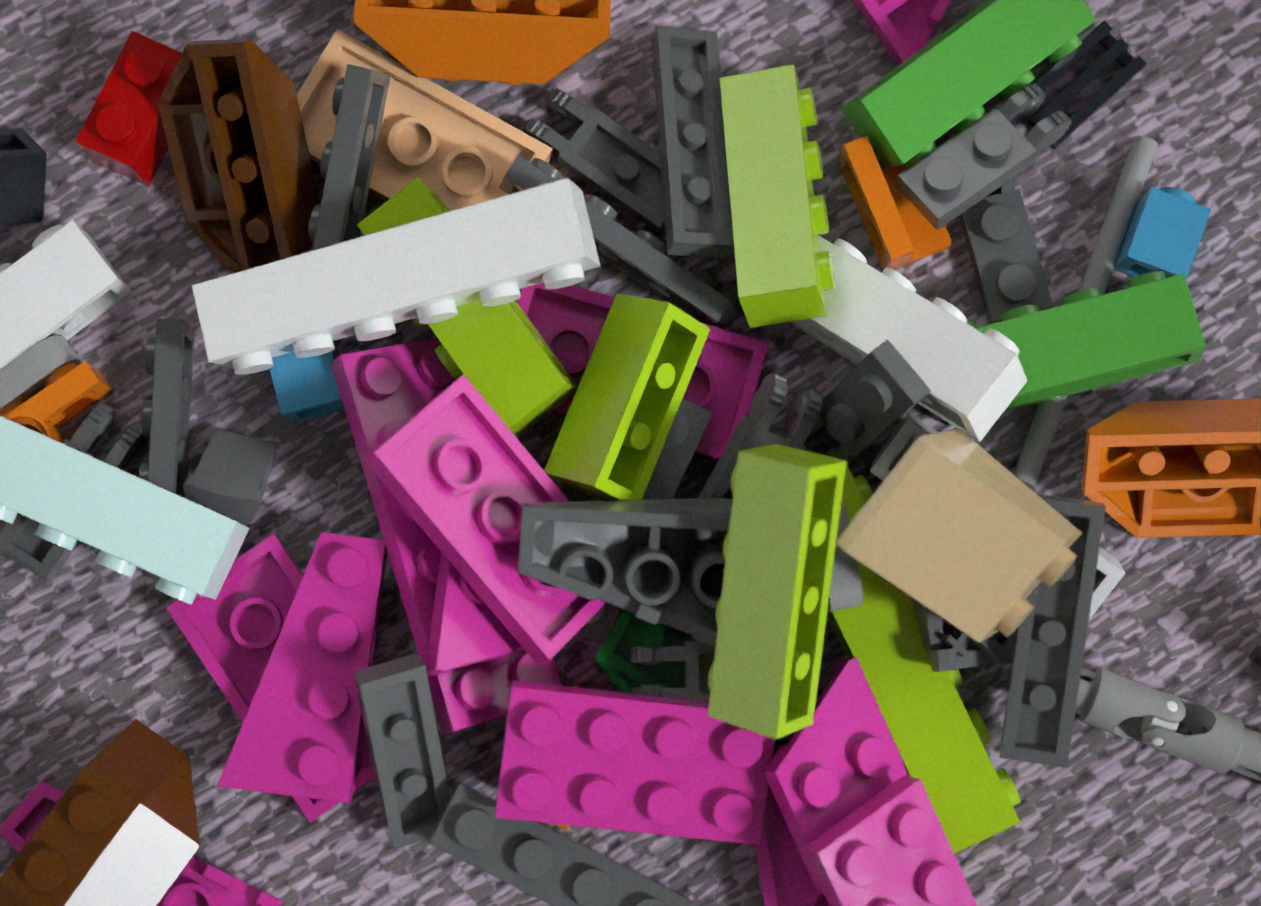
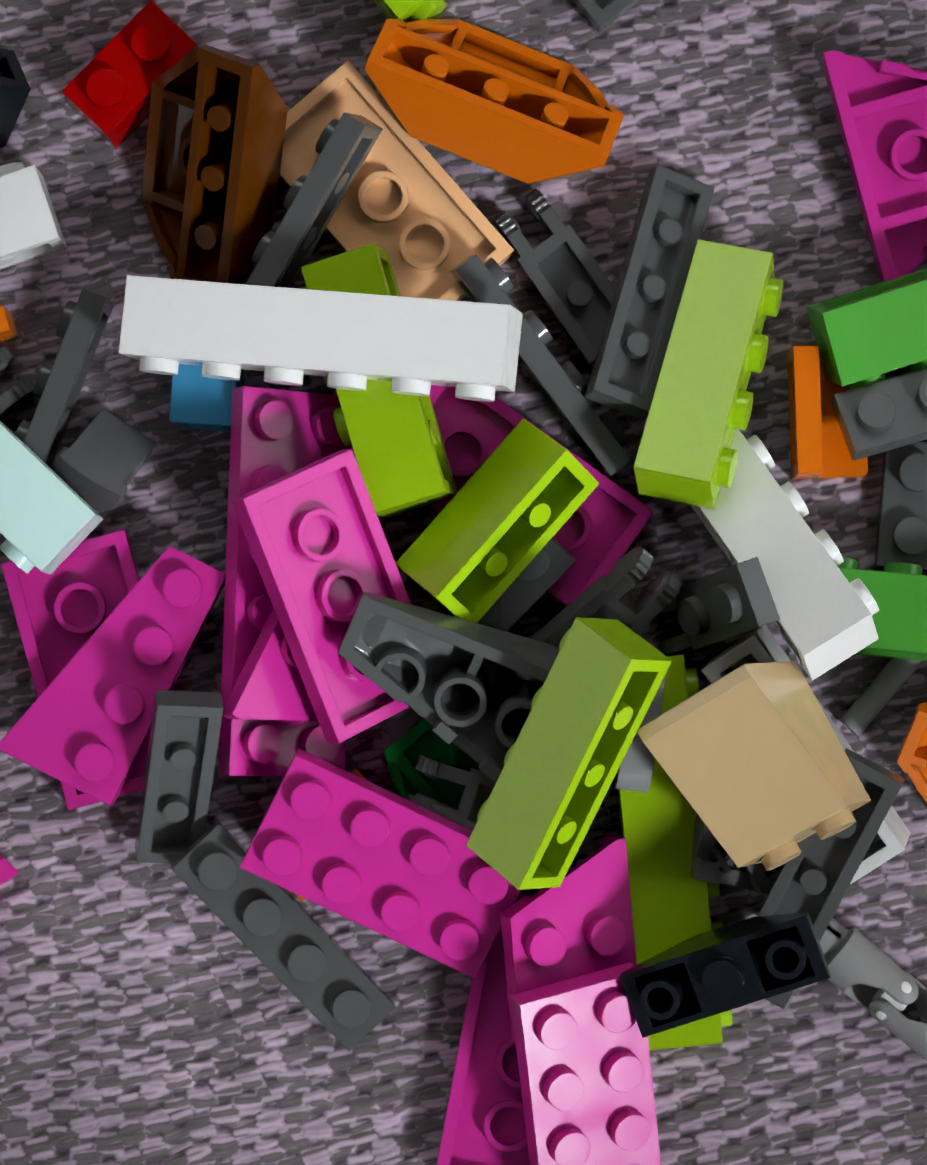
camera: 25 degrees right, 5 degrees up
none -> black slope [619,912,831,1038]

